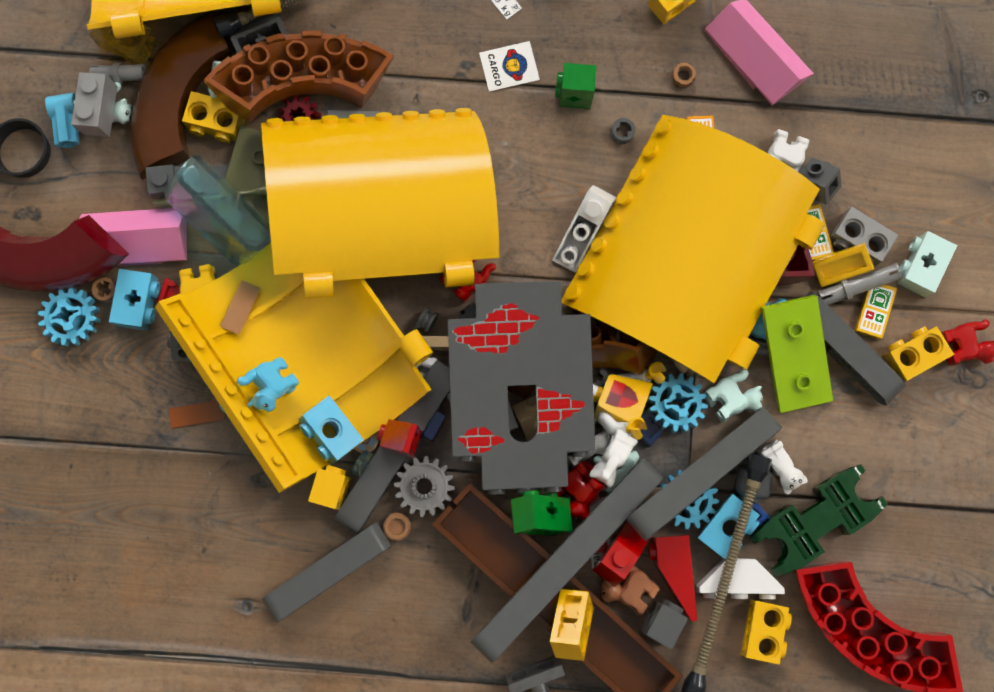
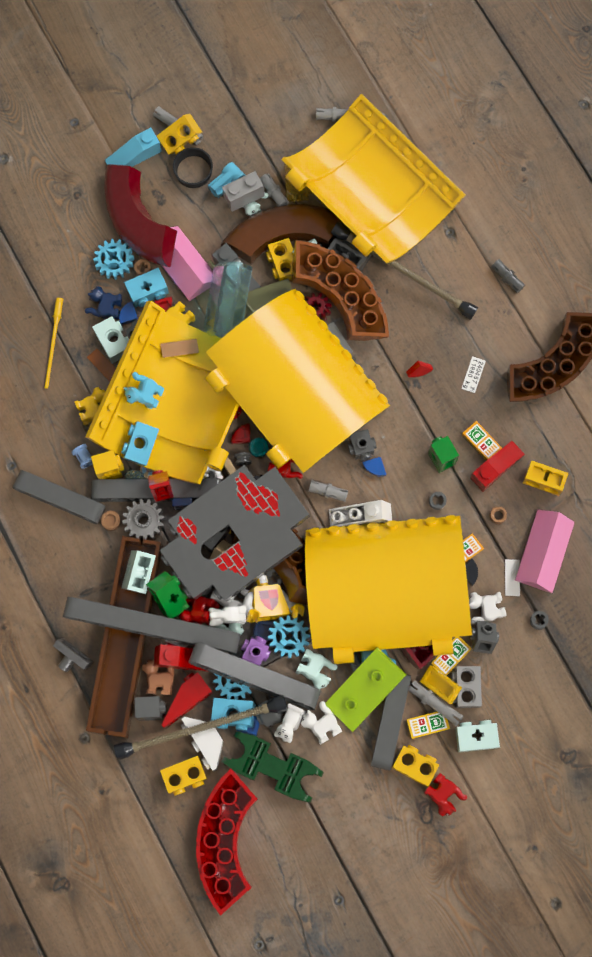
camera: 60 degrees right, 5 degrees down
white sticker [479,41,540,92] -> none
yellow brick [550,589,594,661] -> none
none -> yellow piece [44,298,63,389]
none -> light blue bush [71,444,93,469]
none -> yellow animal [74,387,106,425]
none -> dark blue animal [85,286,123,319]
none -> light aqua brick [92,316,129,364]
none -> blue tile [119,301,138,325]
none -> light aqua brick [122,550,156,594]
none -> red tile [231,424,250,445]
none -> medium lavender brick [240,635,271,666]
none -> teal tile [248,438,269,457]
none -> white animal [301,701,342,745]
none -> light grey pin [308,480,348,502]
none -> dark grey brick [348,429,377,461]
none -> blue tile [362,457,386,477]
none -> red tile [406,360,433,377]
none -> tile [462,421,502,461]
none -> red slope [470,441,525,492]
none -> white sticker [505,559,520,596]
none -> dark grey bush [530,611,549,630]

